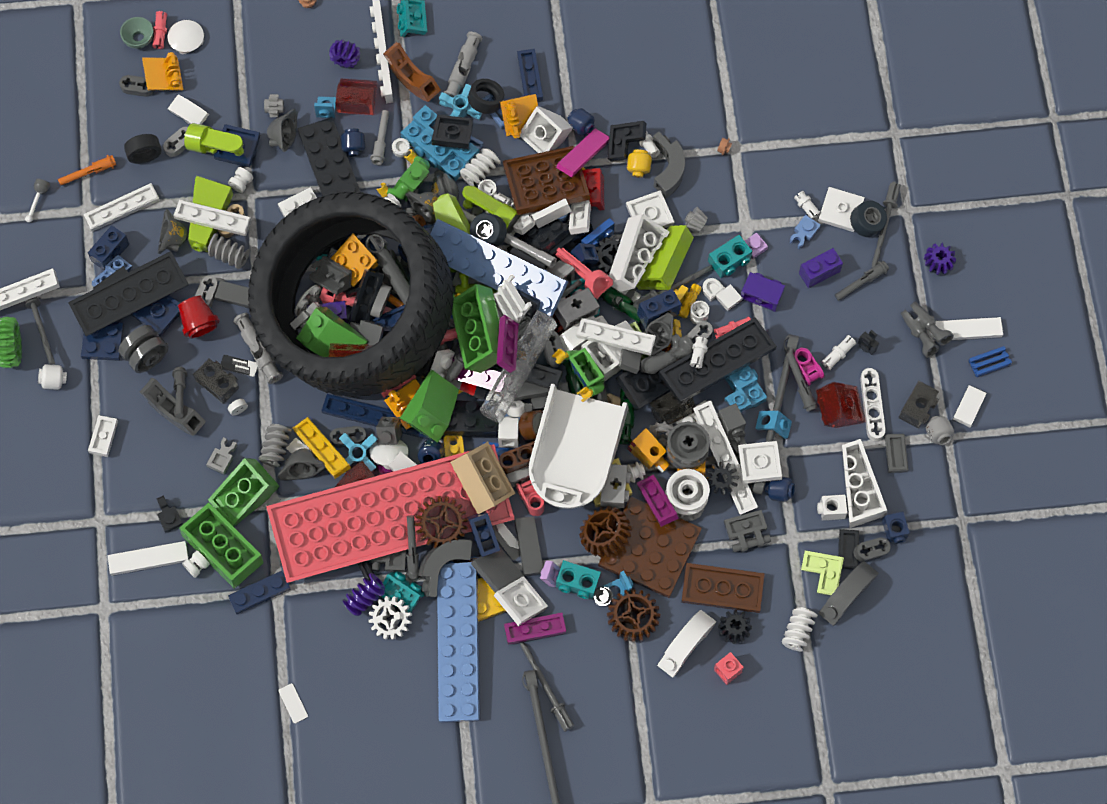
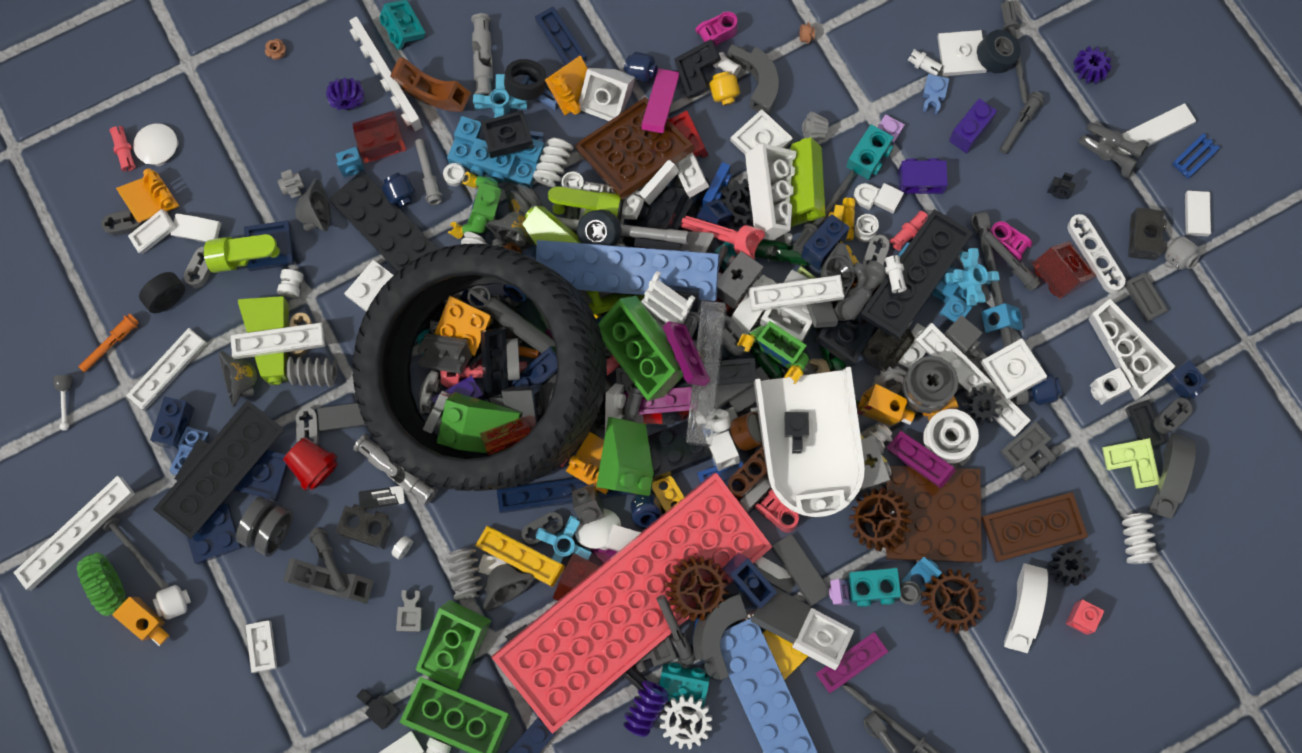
camera: 20 degrees left, 5 degrees up
sand green piece [120,17,154,49] -> none
tan slope [450,442,515,514] -> none
white pin [822,335,856,370] -> none
none -> light orange torso [112,597,170,646]
none -> white tile [128,209,176,254]
none -> dark pink piece [695,12,738,46]
none -> black plate [784,412,809,454]
none -> medium azure pin [945,248,1000,306]

